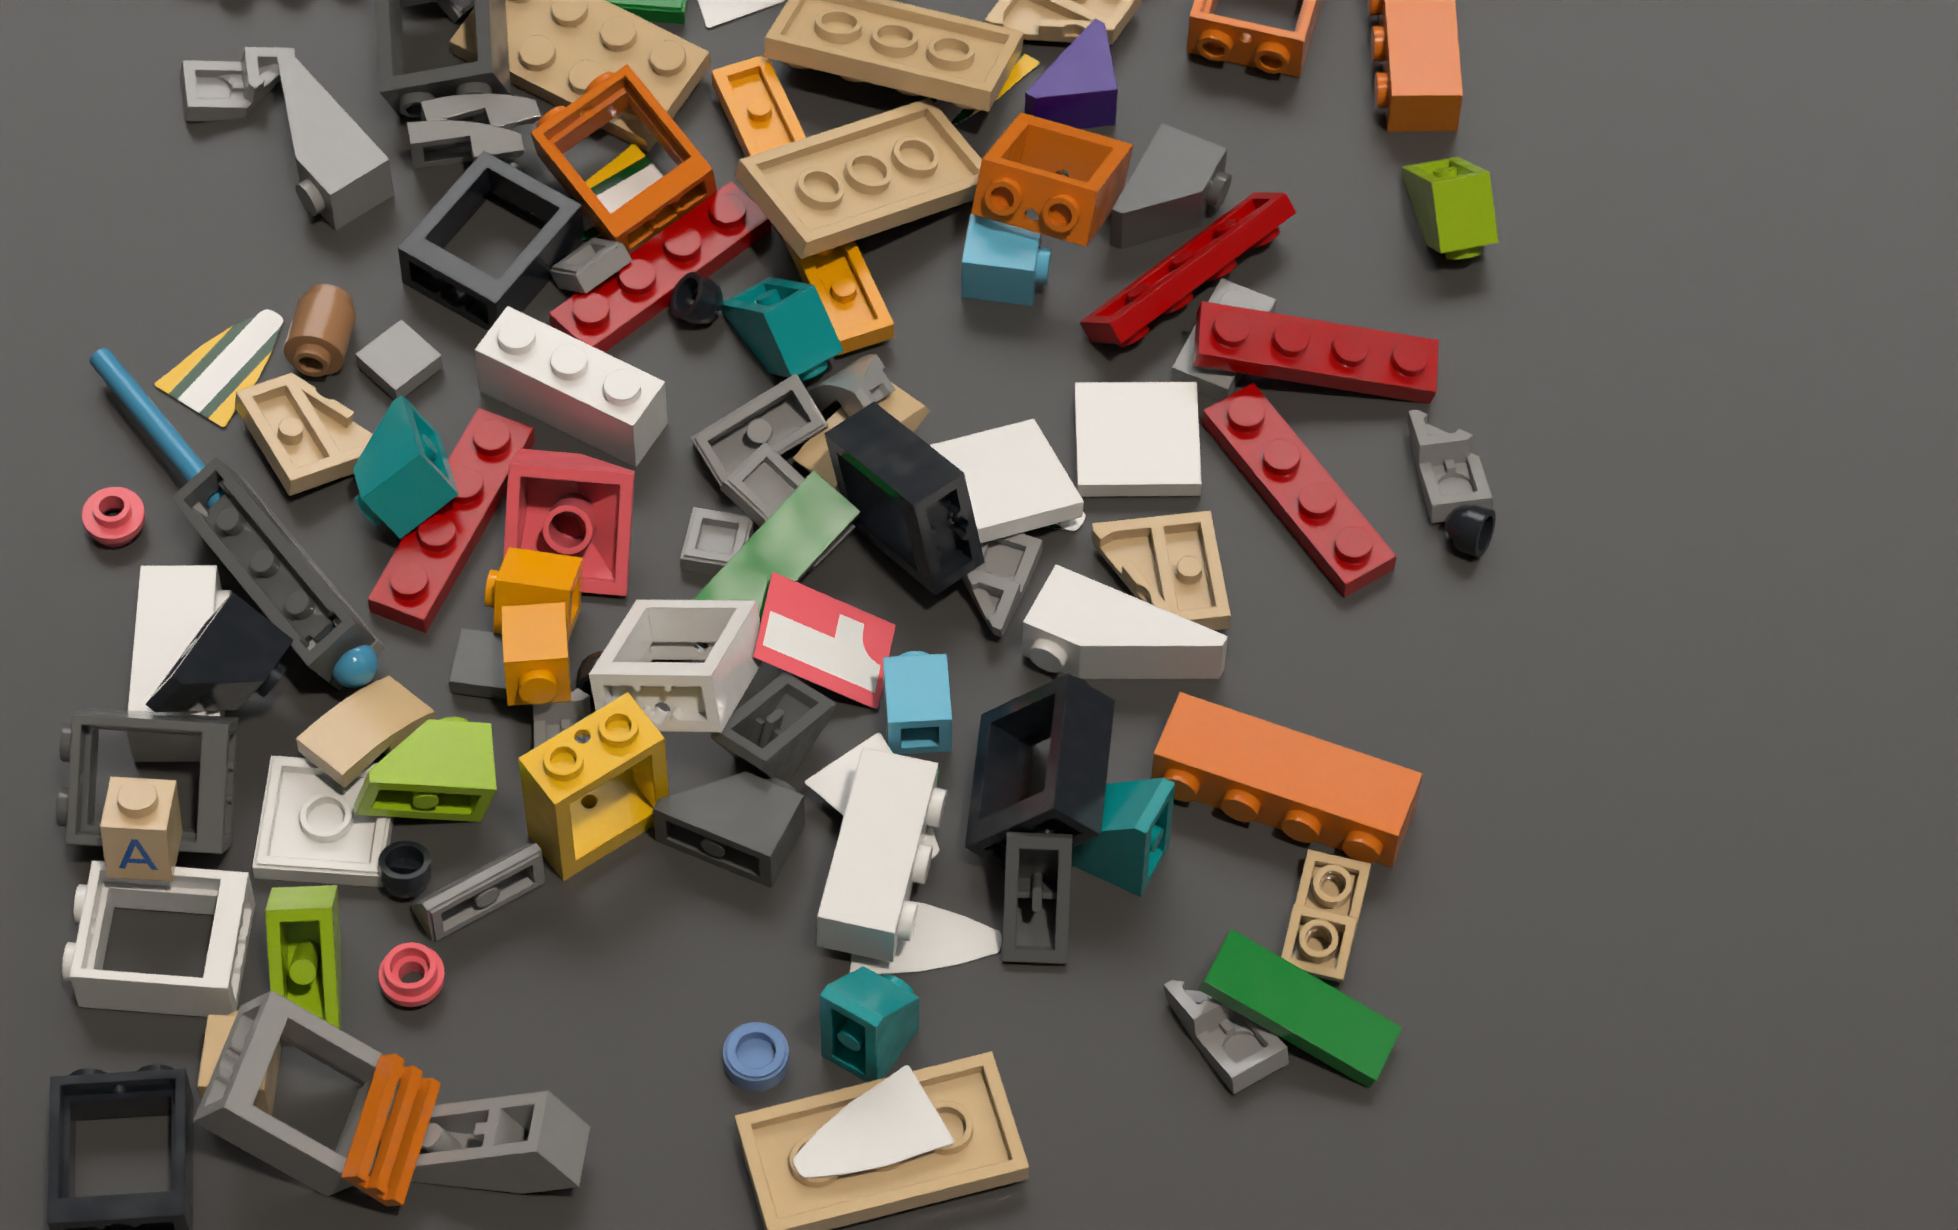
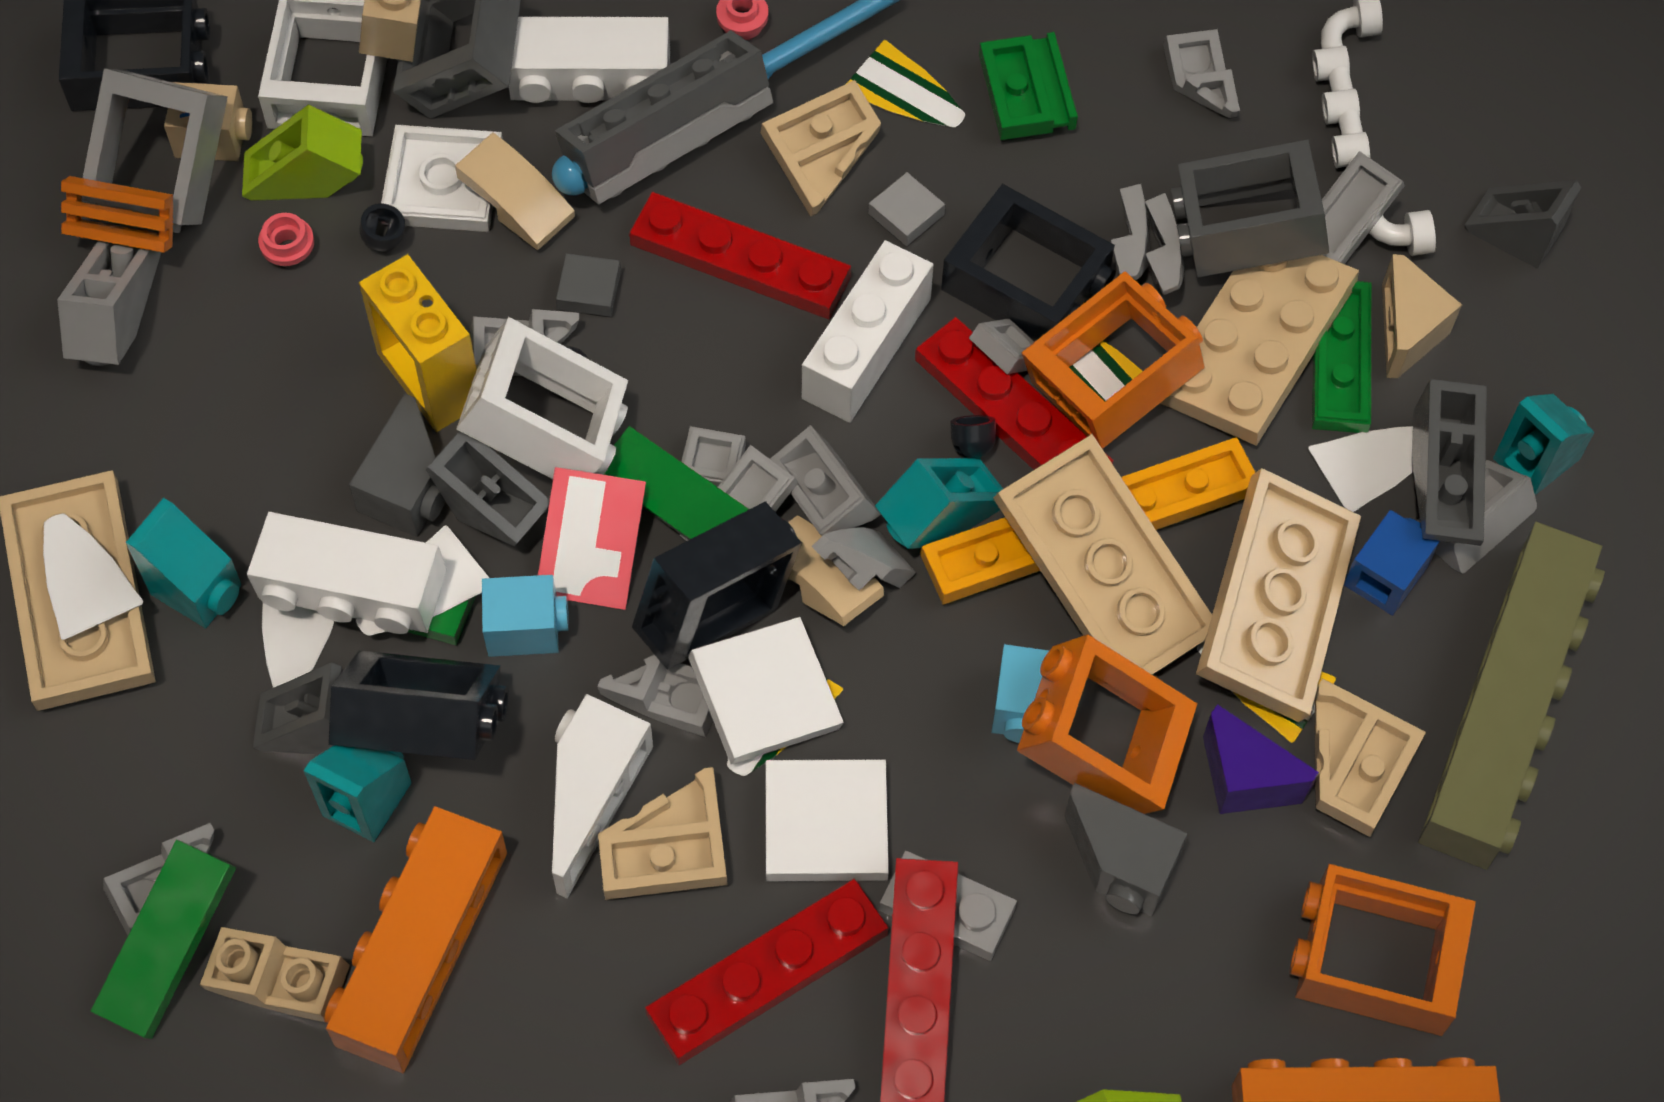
camera: 90 degrees right, 5 degrees up
black slope [145,592,293,712] -> none
light grey slope [276,47,394,231] -> none
medium nougat brick [284,284,356,377] -> none
teal slope [353,395,459,539] -> none
lime slope [354,717,497,822] -> none
light grey slope [411,843,545,942] -> none
light orange brick [484,547,583,641] -> none
light orange brick [501,602,572,706] -> none
coral slope [503,449,635,596] -> none
medium blue tile [723,1022,789,1092] -> none
red plate [1079,192,1296,347] -> none
none -> green plate [979,32,1078,140]

